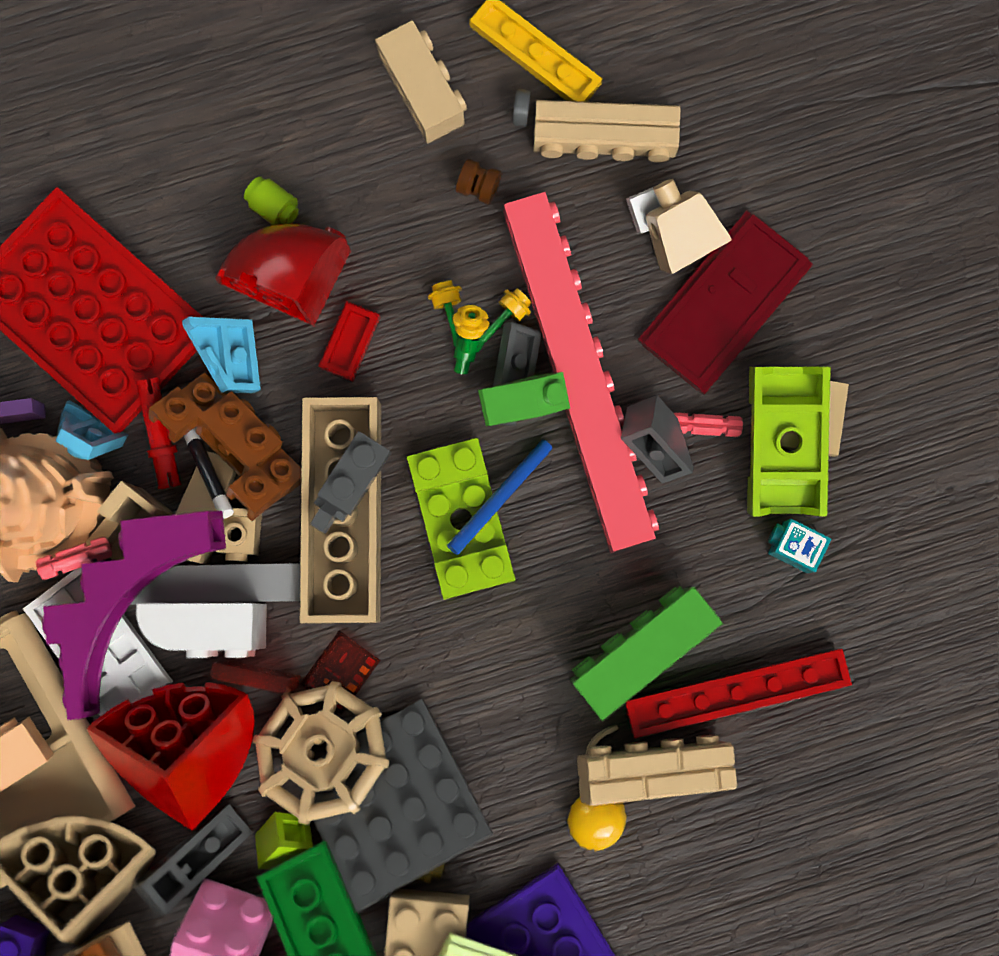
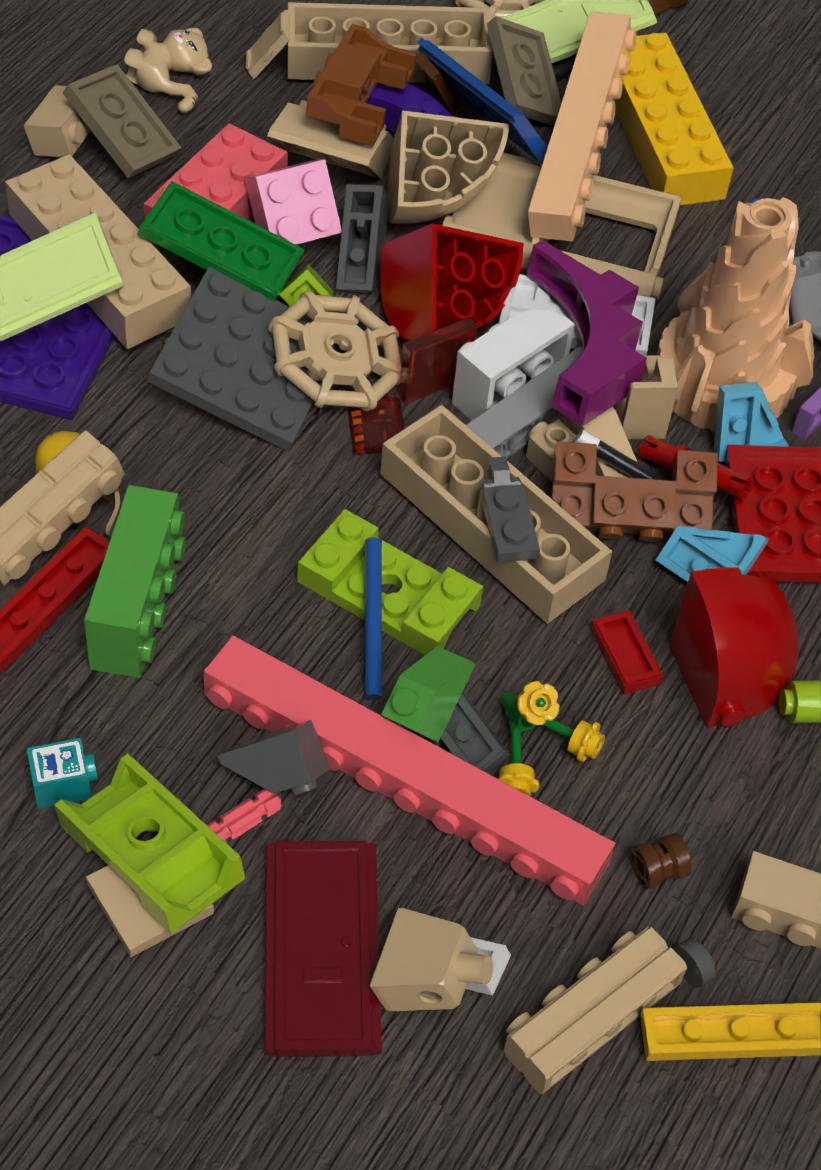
camera: 130 degrees right, 30 degrees down
coral axle [36,537,113,580] -> none

